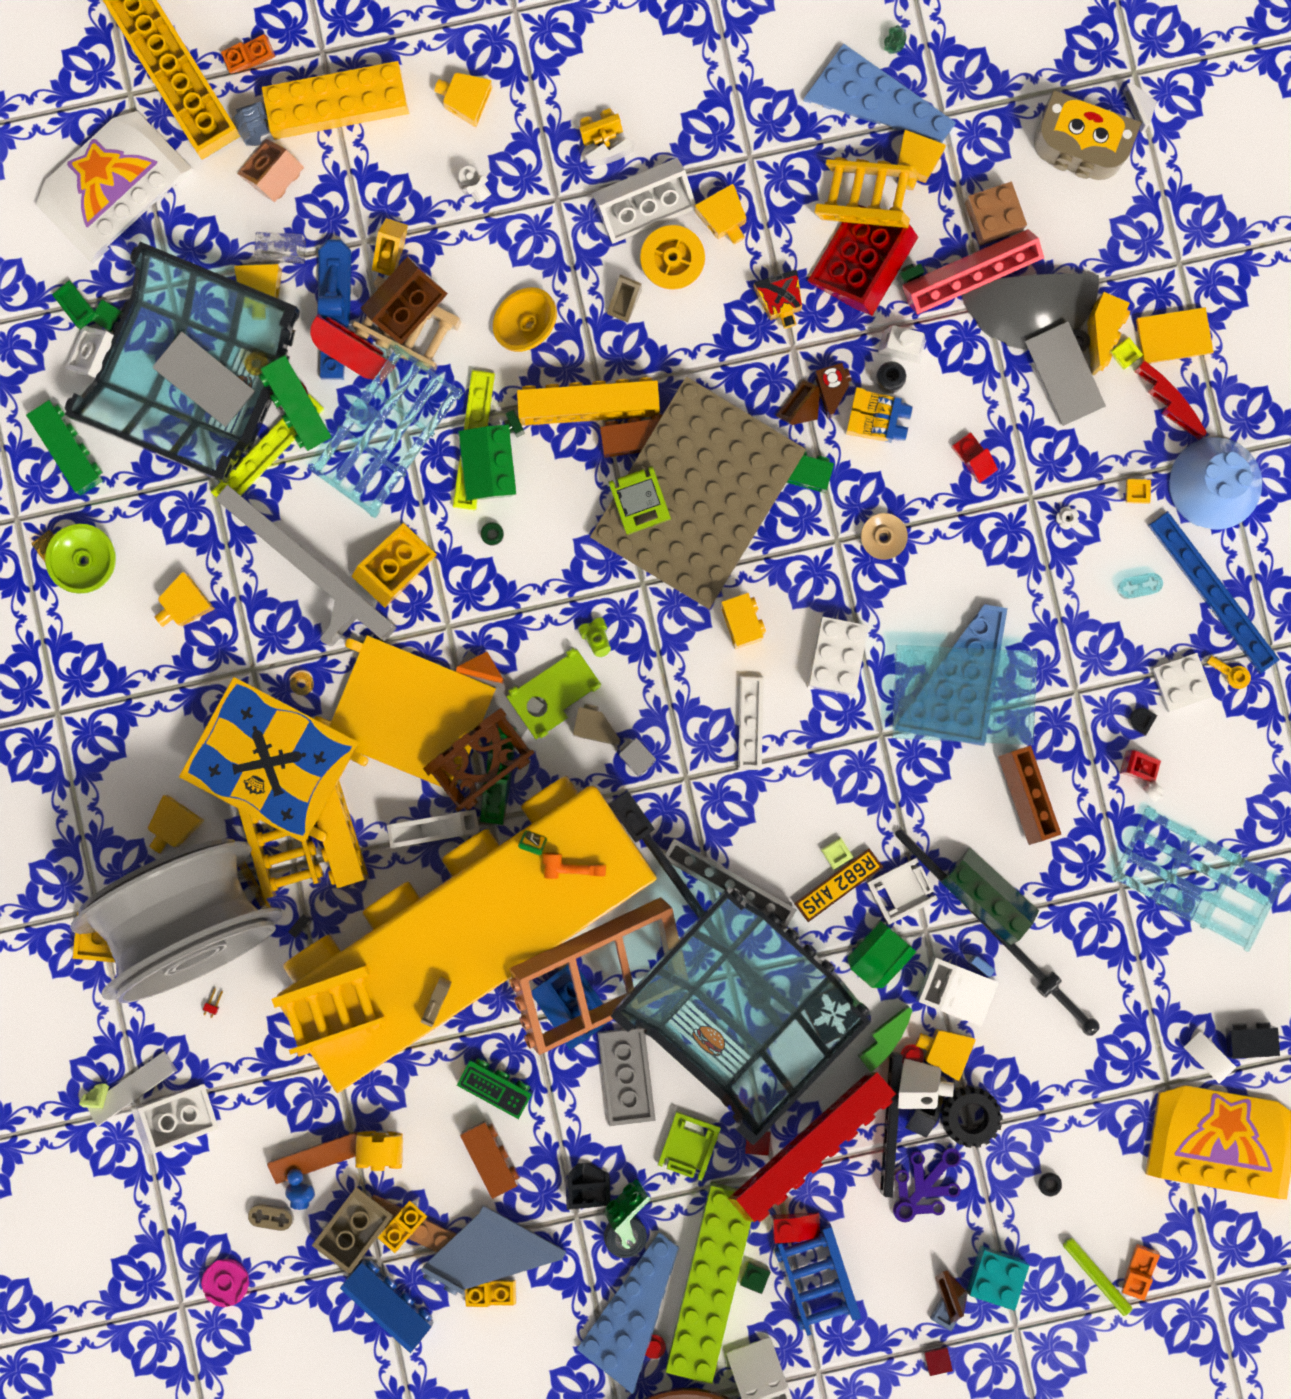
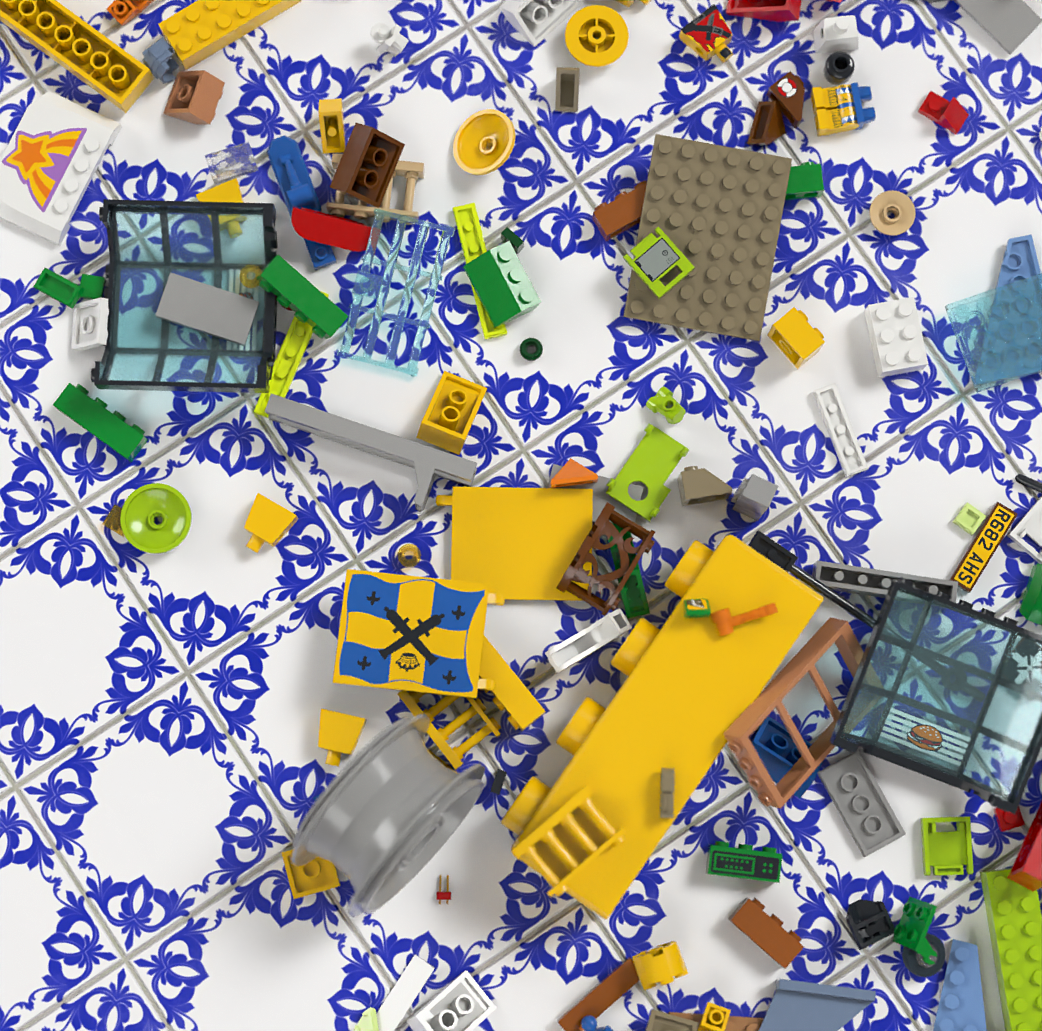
camera: 25 degrees left, 5 degrees down
yellow brick [517,377,660,426] -> none

